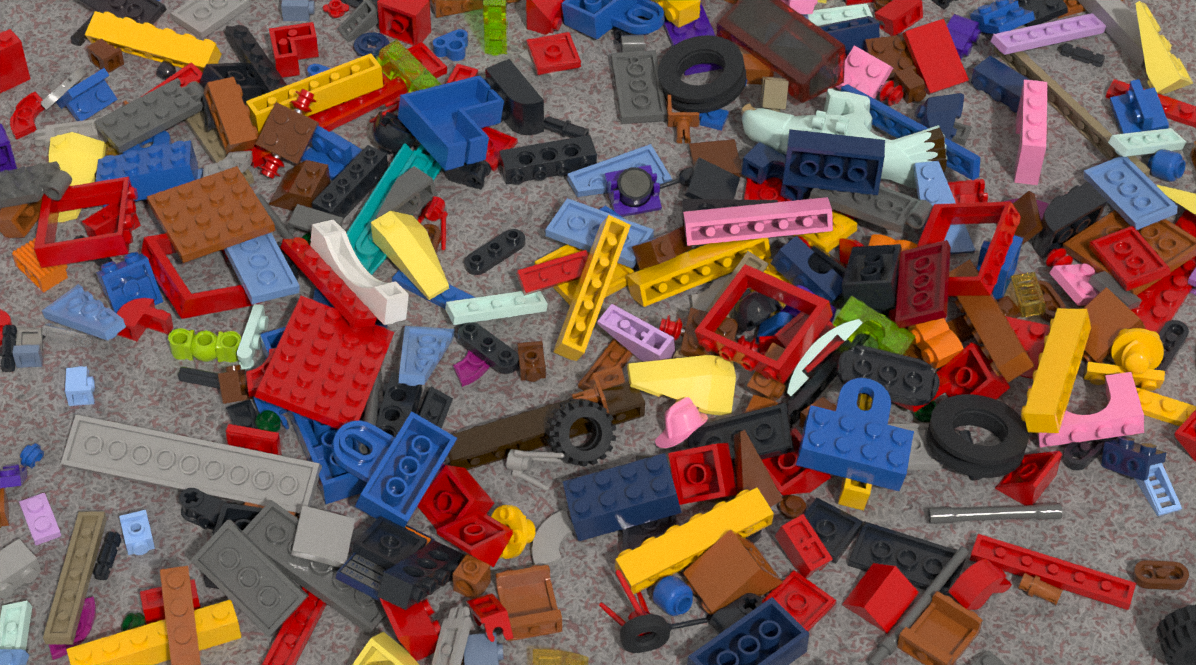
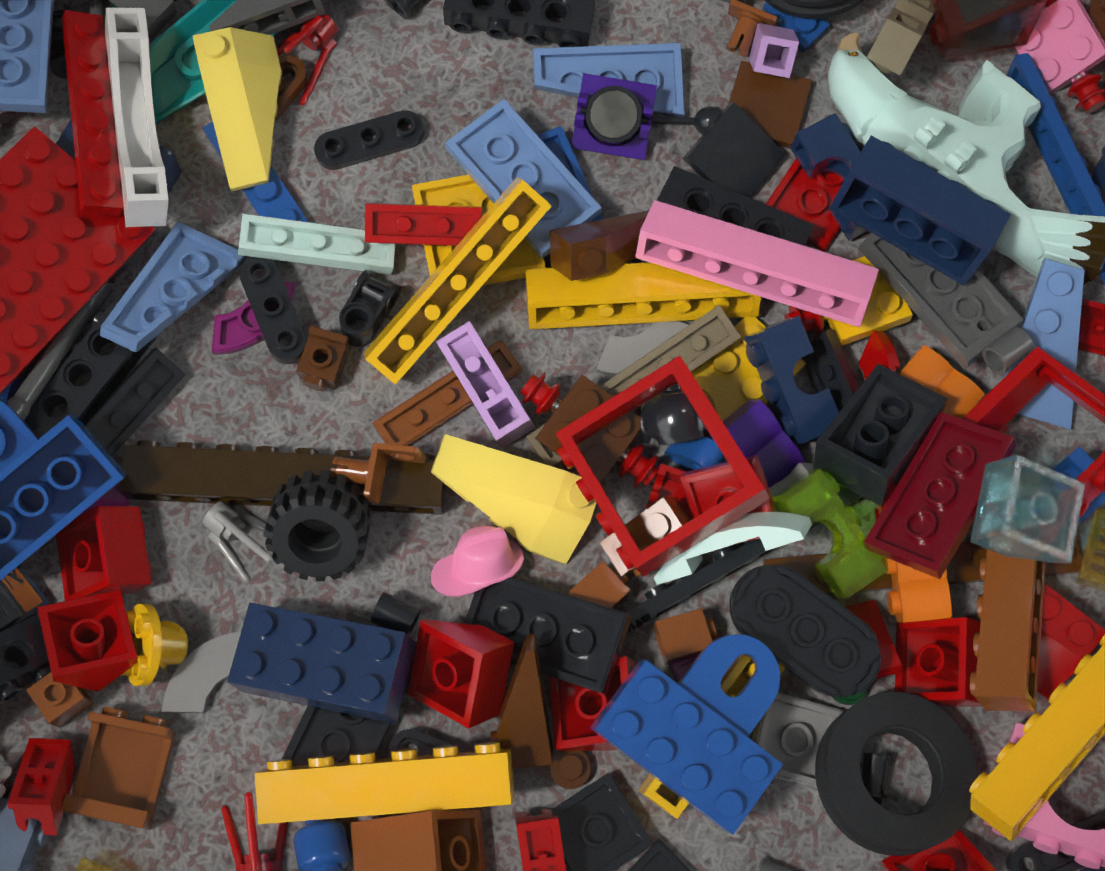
camera: 20 degrees right, 25 degrees up
none -> black piece [339,269,401,347]
none -> lavender brick [749,23,799,78]
none -> clear light blue slope [970,454,1085,564]

